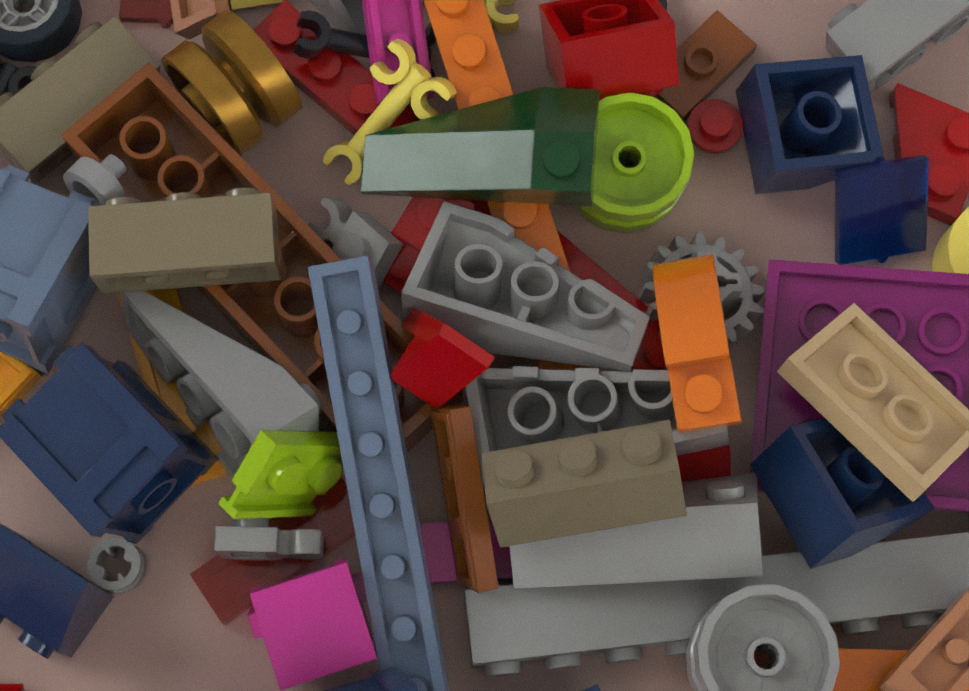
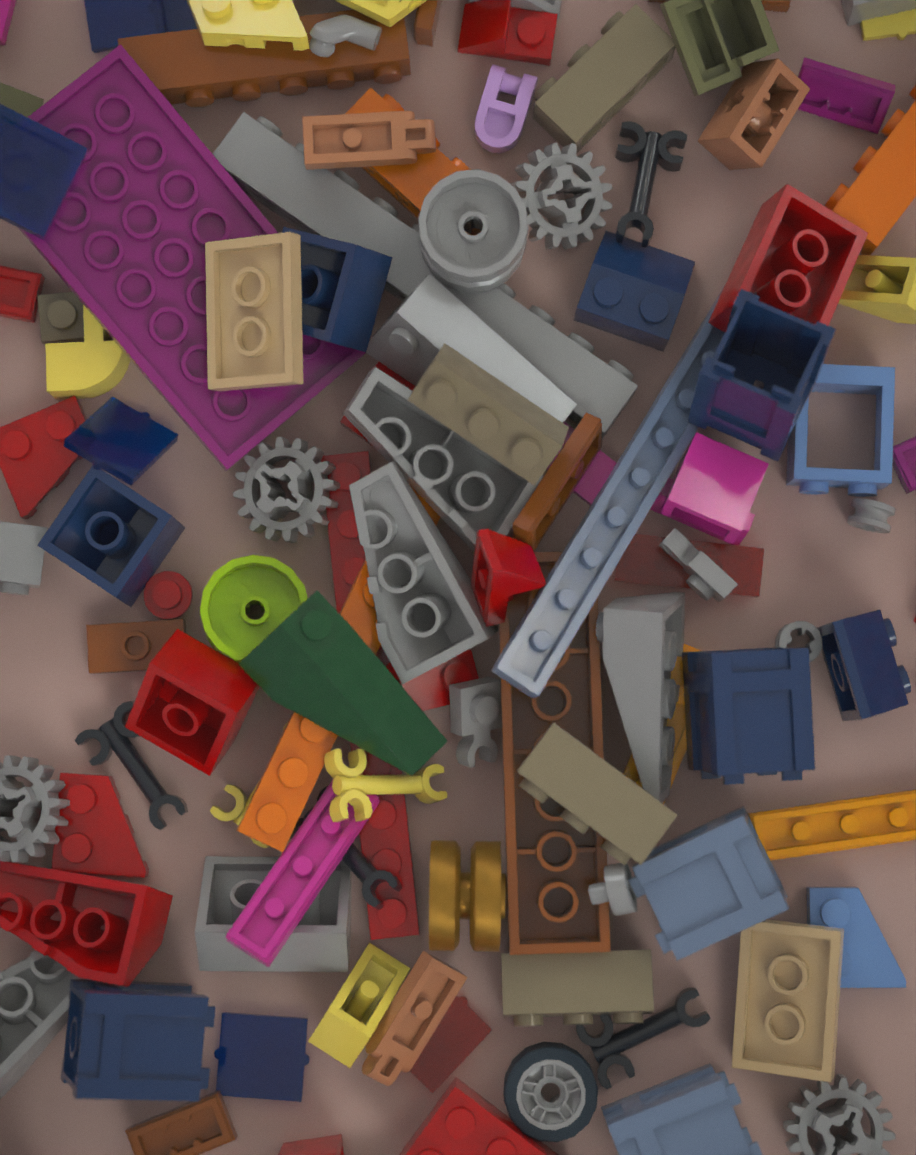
camera: 130 degrees left, 10 degrees up
lime plate [218,430,343,519] -> none
orange arch [653,254,742,434] -> none

